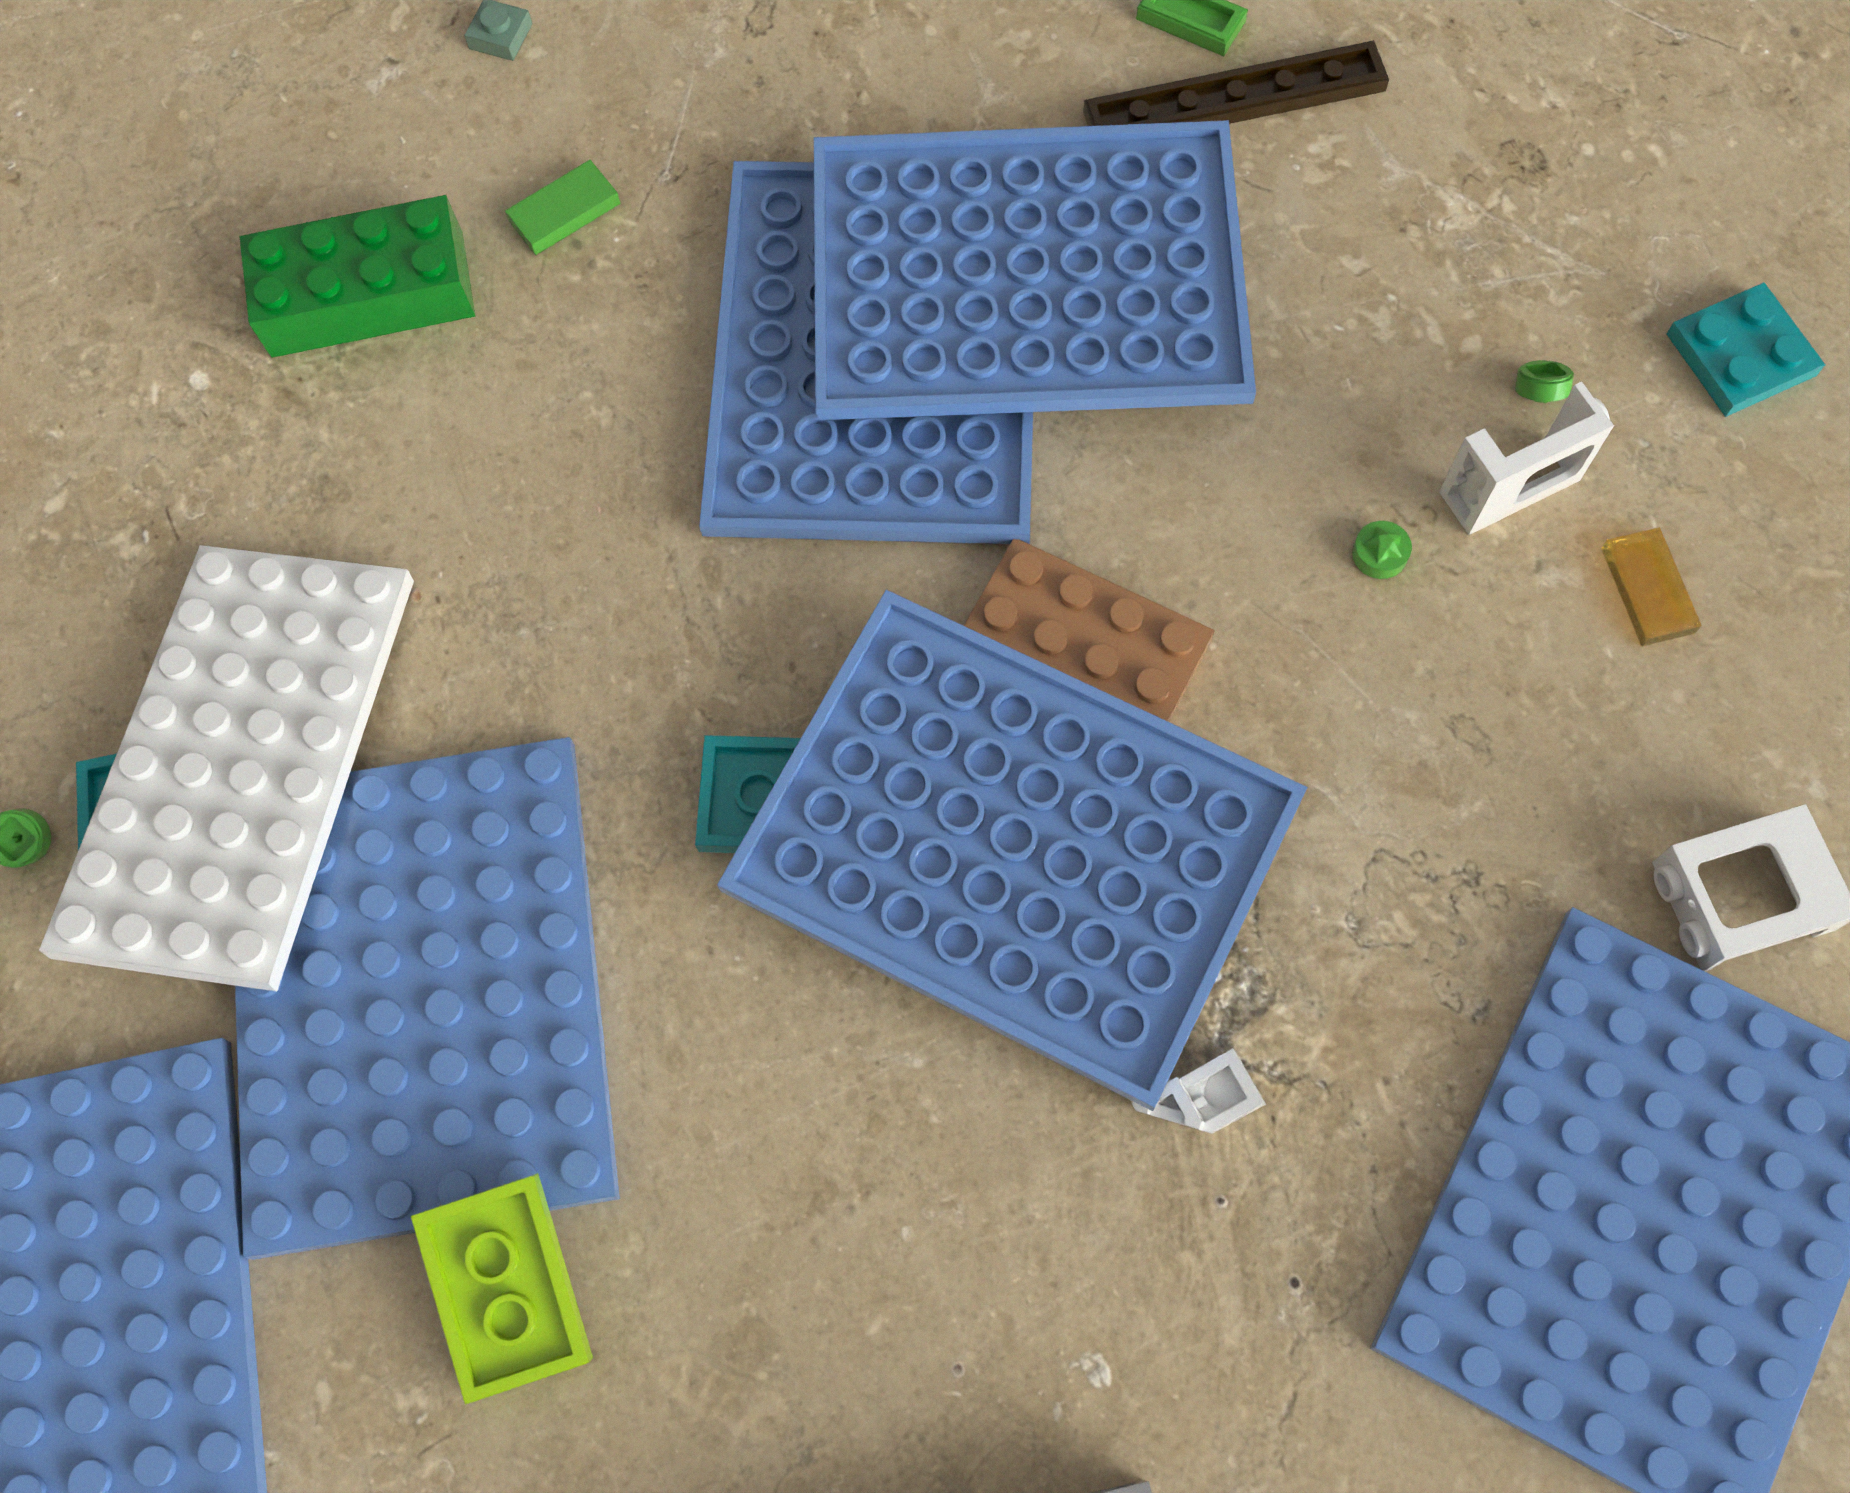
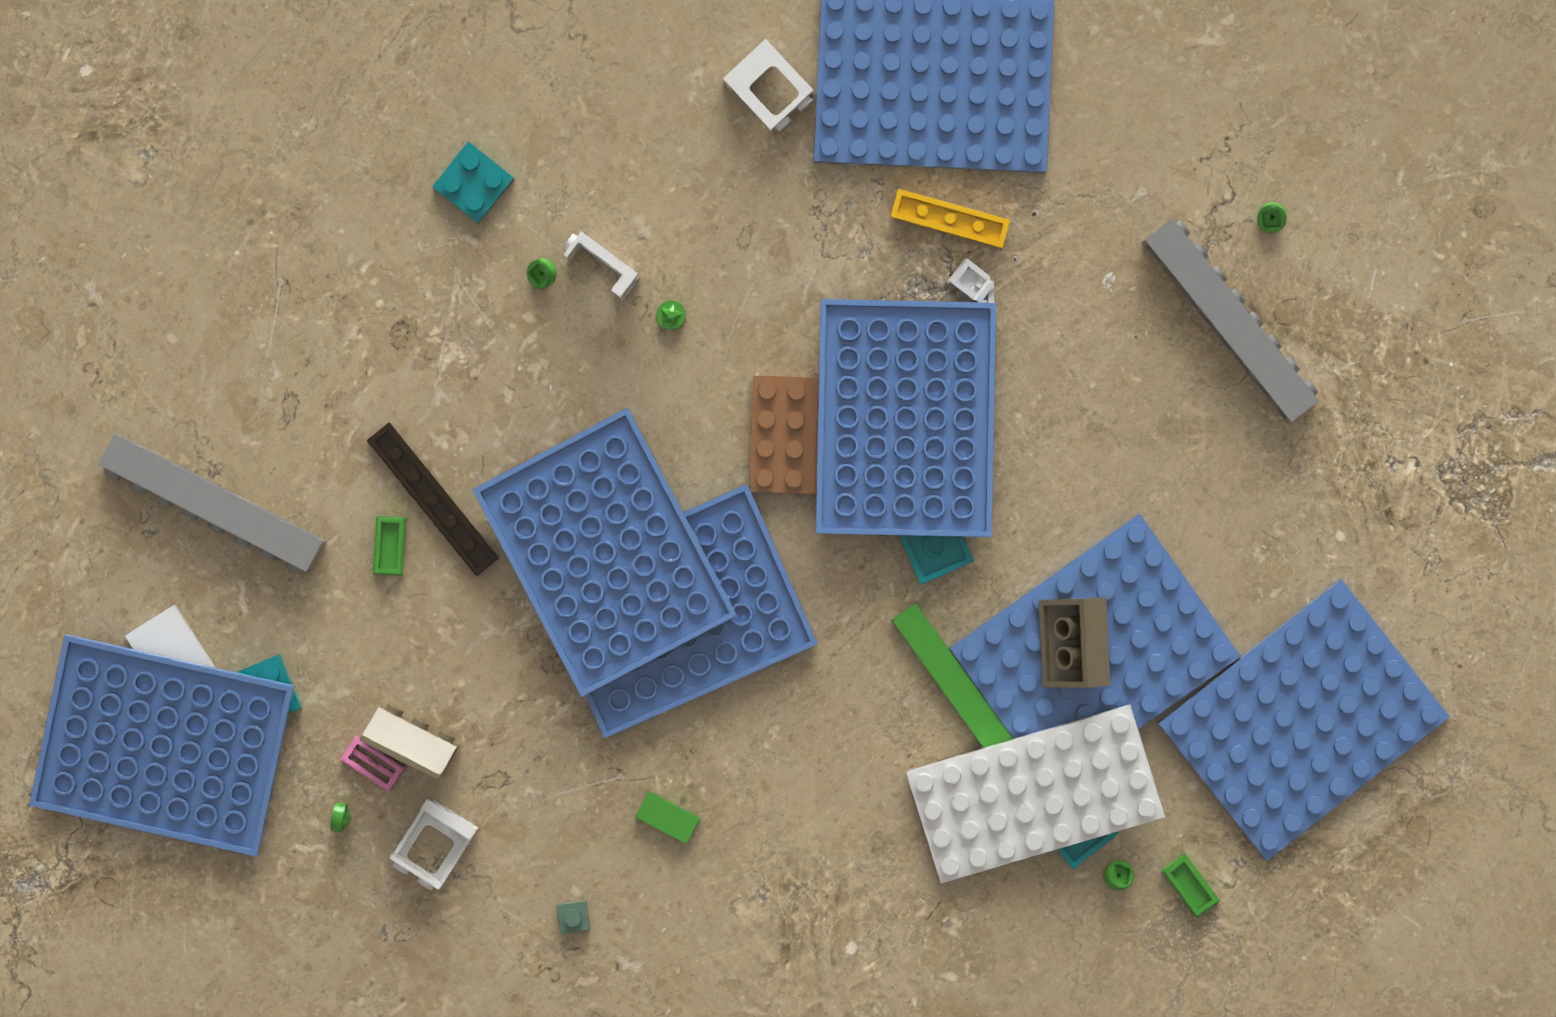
camera: 120 degrees left, 20 degrees up
green brick [239,195,476,358] -> none
lime plate [411,1173,593,1405] -> none
clear yellow tile [1601,527,1702,647] -> none
none -> yellow plate [890,188,1010,249]
none -> bright green tile [892,603,1013,748]
none -> dark tan slope [1039,597,1110,688]

